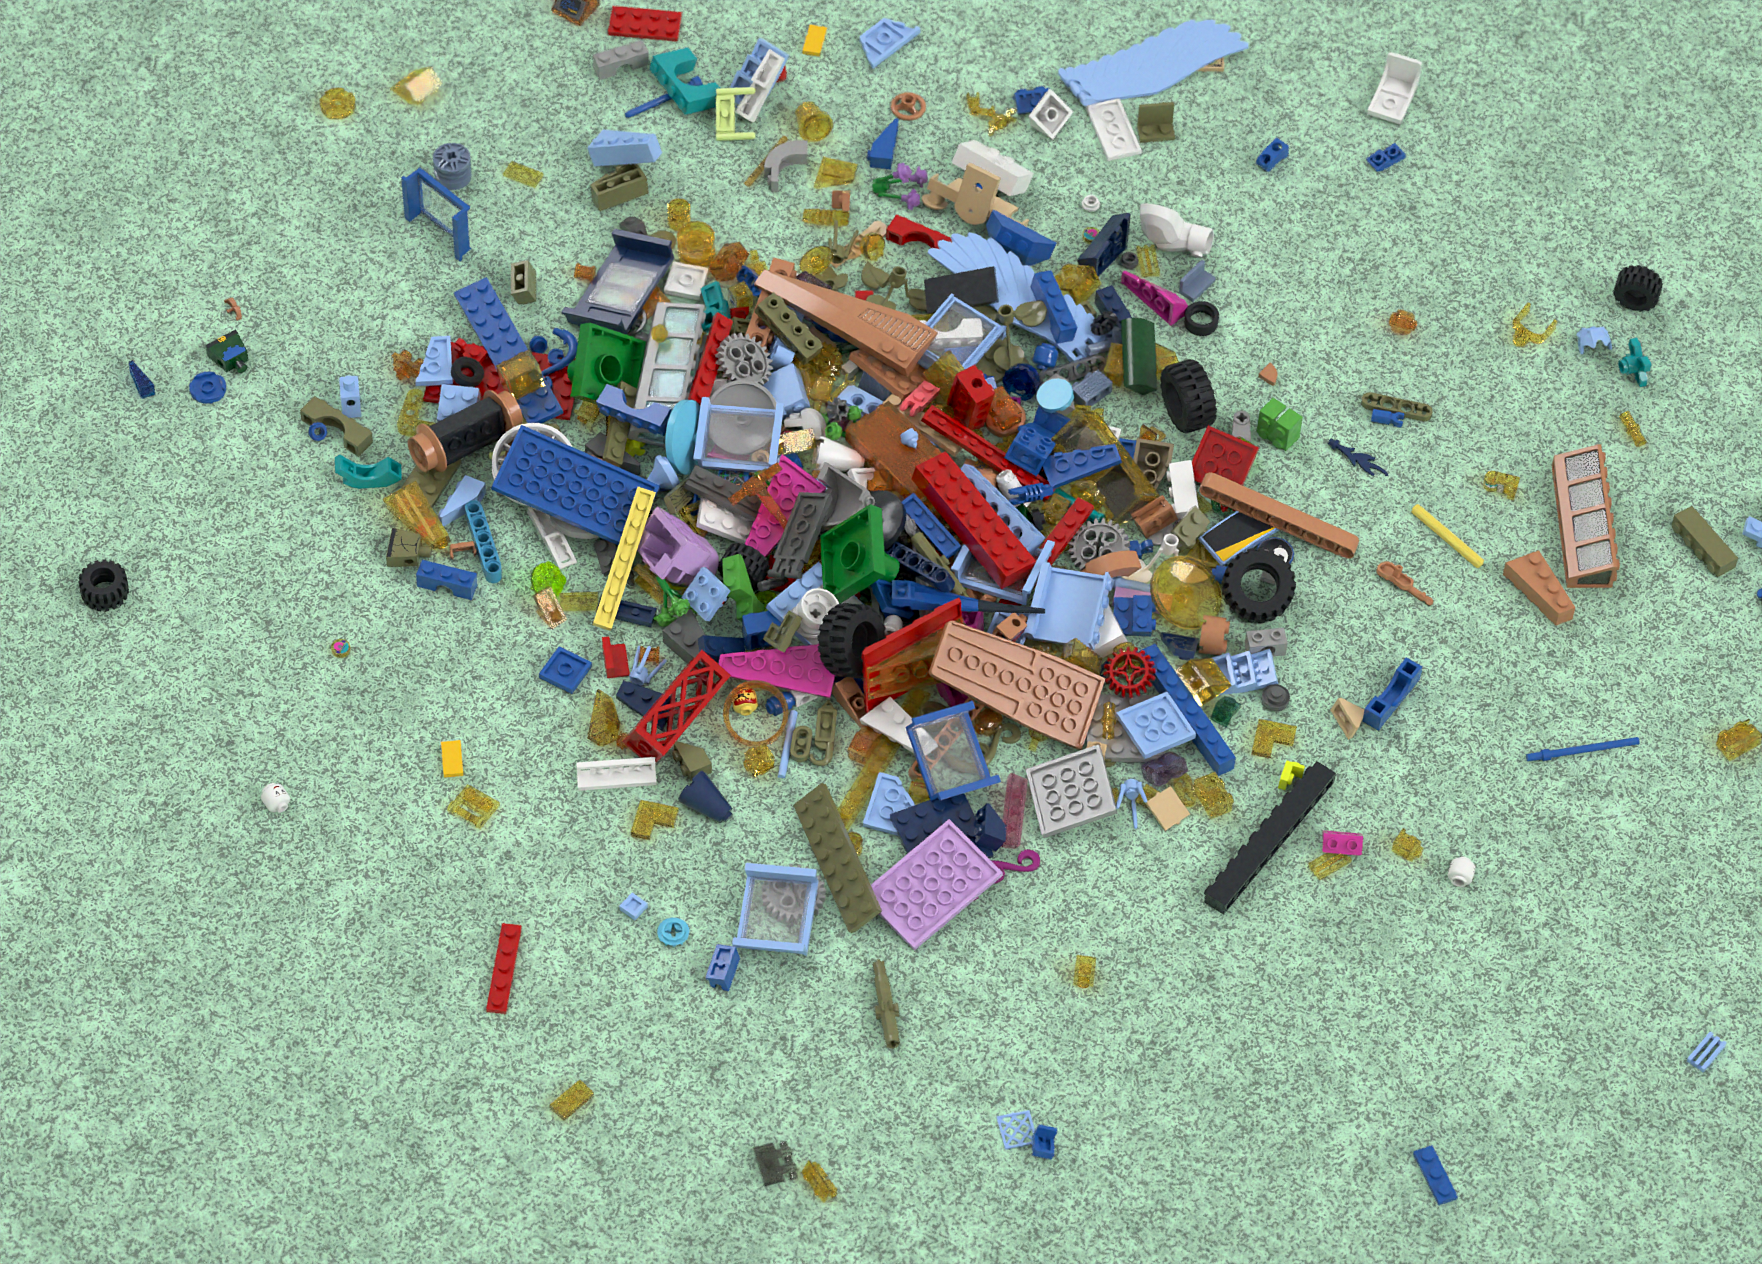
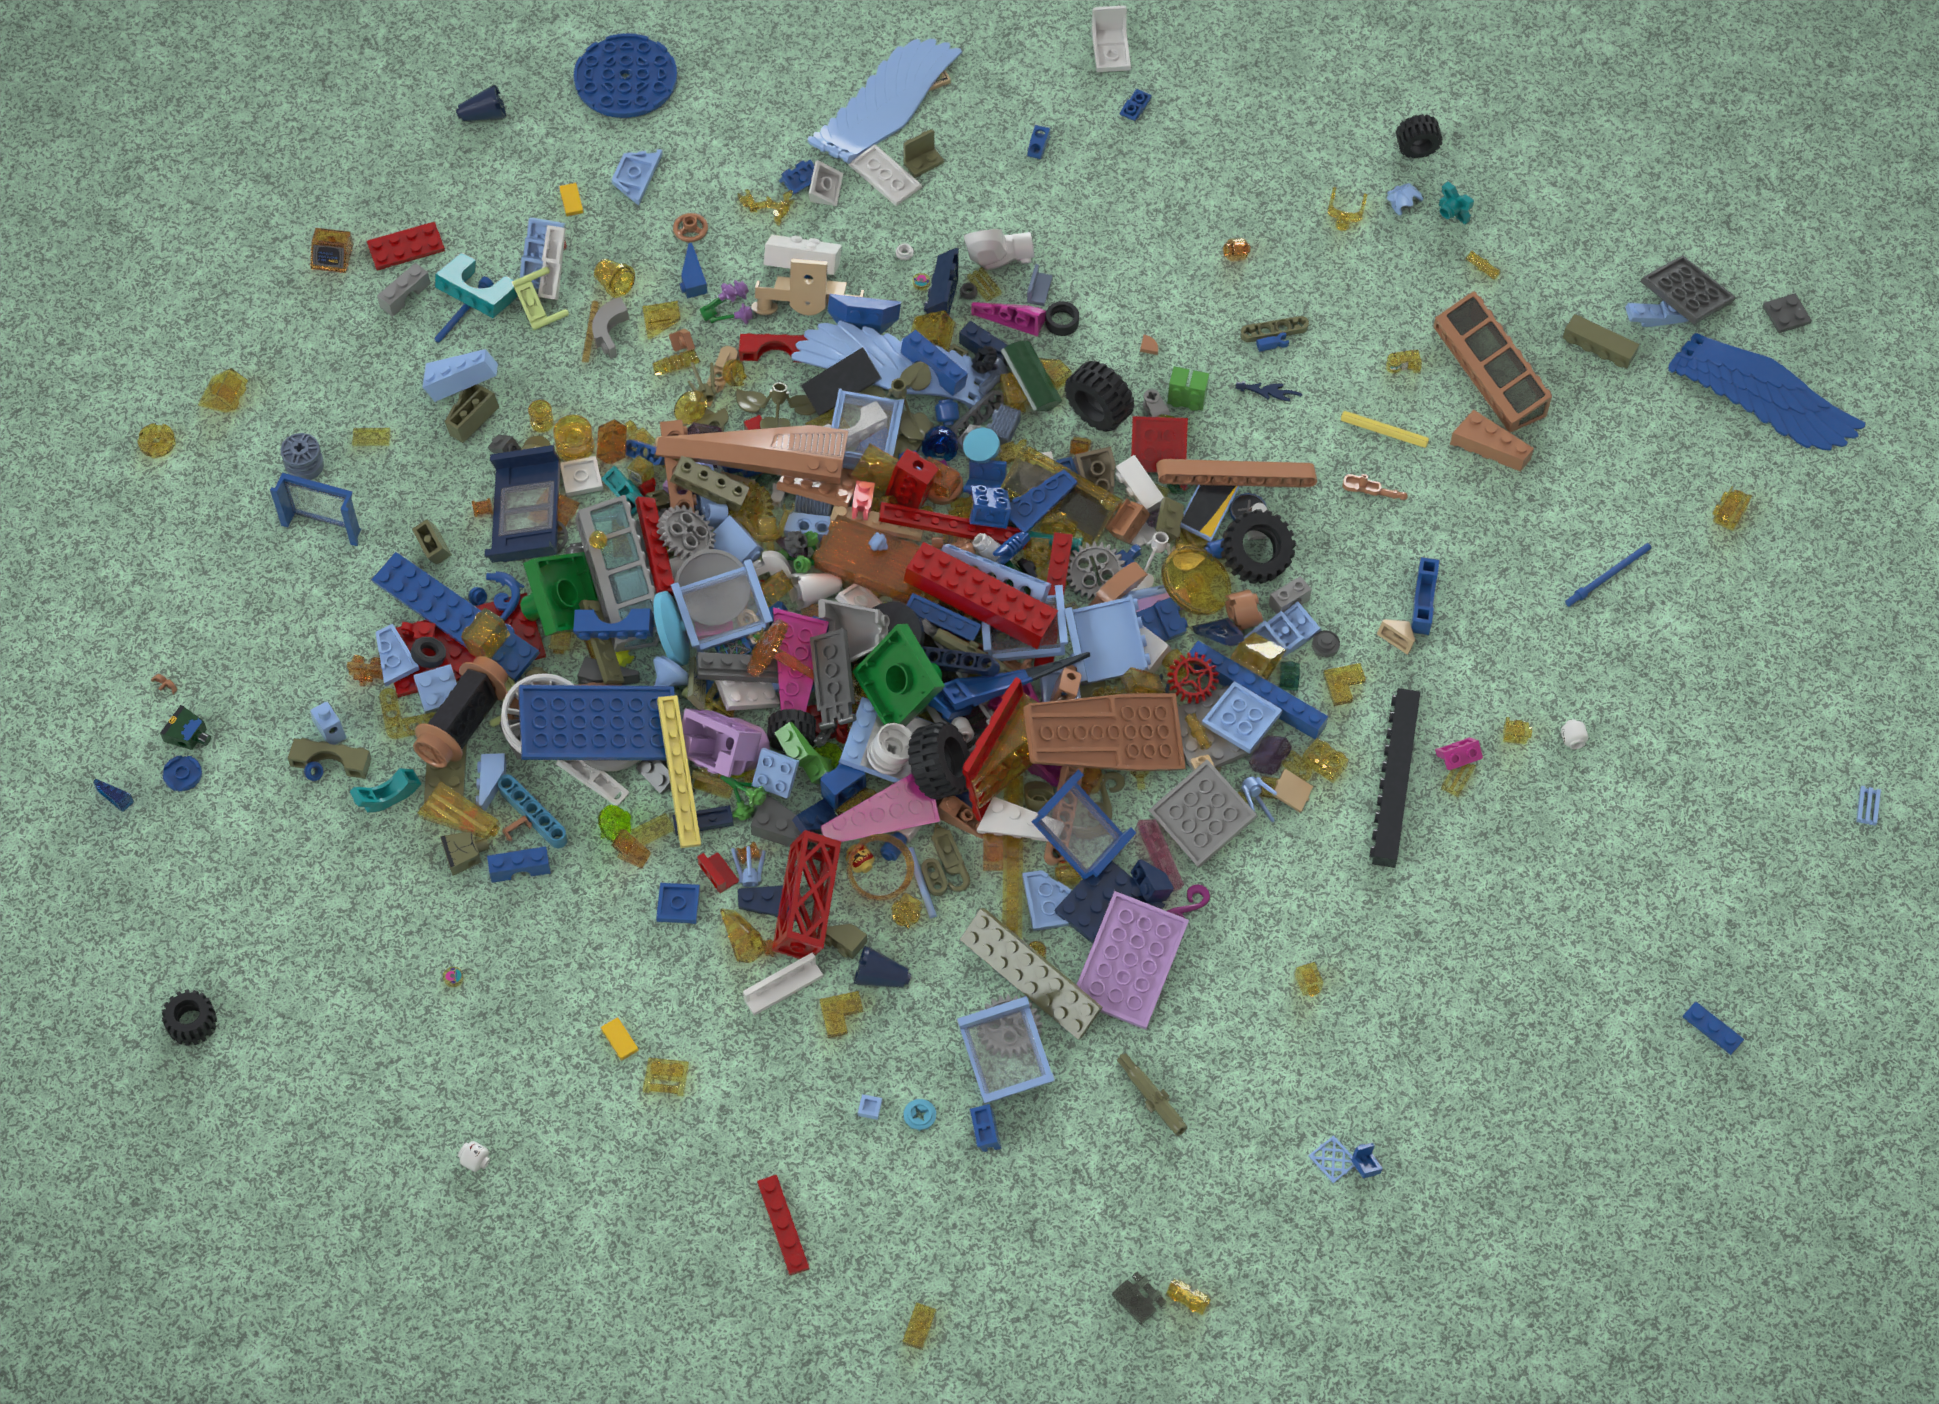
camera: 25 degrees left, 5 degrees up
olive plate [763,610,802,653] -> none
clear orange hair [866,469,894,492] -> none
neon yellow bracket [1278,760,1305,790] -> none

